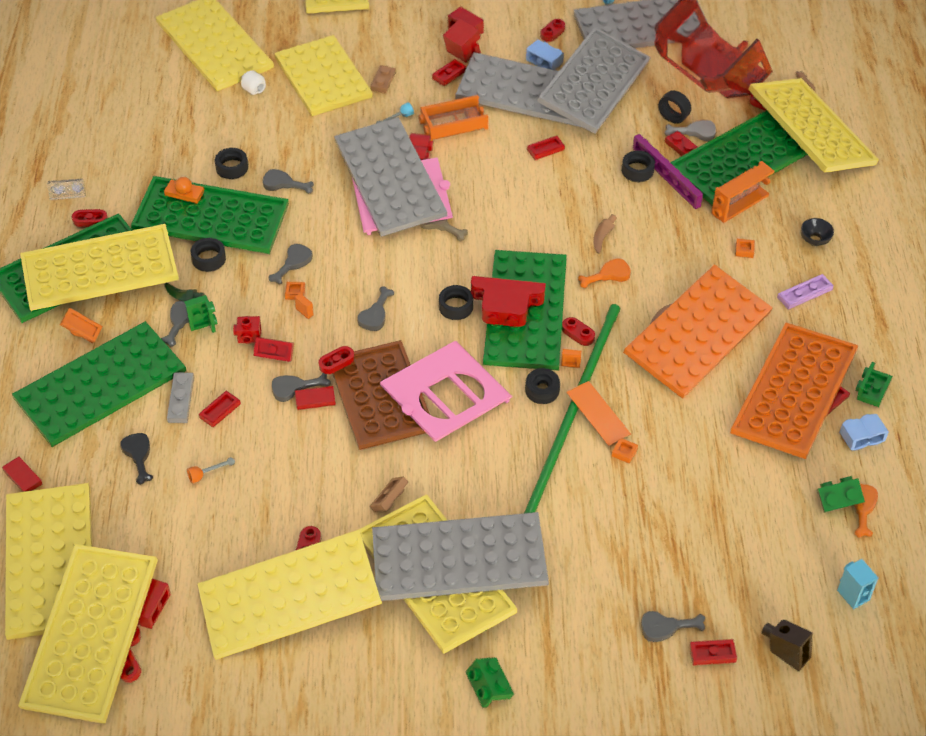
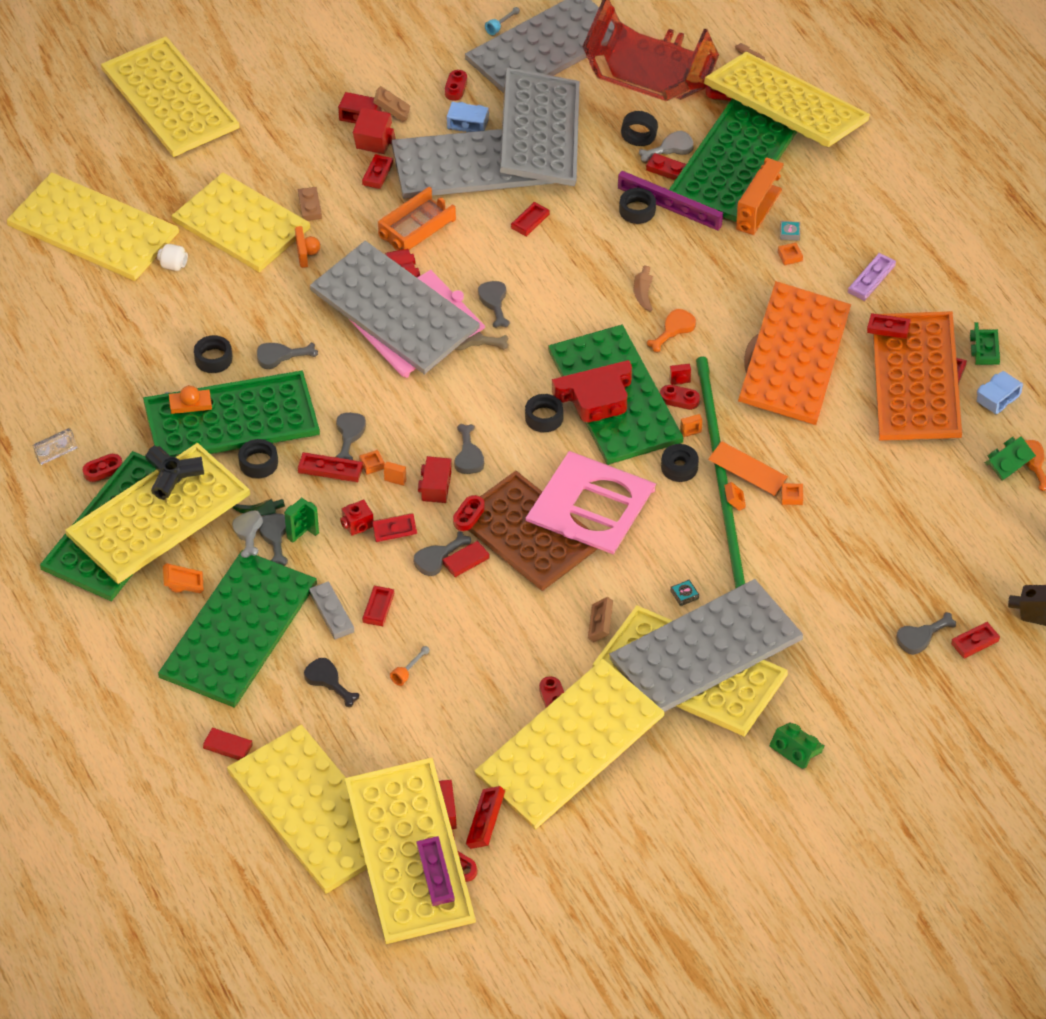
camera: 25 degrees left, 0 degrees up
medium azure hinge [376,102,414,124] -> none
black piece [801,218,834,246] -> none
none -> black piece [145,445,204,500]
none -> light grey piece [232,511,263,558]
none -> orange tile [295,226,321,268]
none -> red plate [298,452,363,482]
none -> medium nougat plate [373,86,410,122]
none -> magenta plate [416,836,455,906]
none -> red brick [418,456,452,503]
none -> red plate [466,786,505,849]
none -> dark grey piece [478,281,510,328]
none -> red plate [669,363,691,385]
none -> clear smoke tile [670,579,699,606]
none -> orange tile [725,482,746,511]
none -> light grey tile [780,221,800,240]
none -> red plate [867,313,911,339]

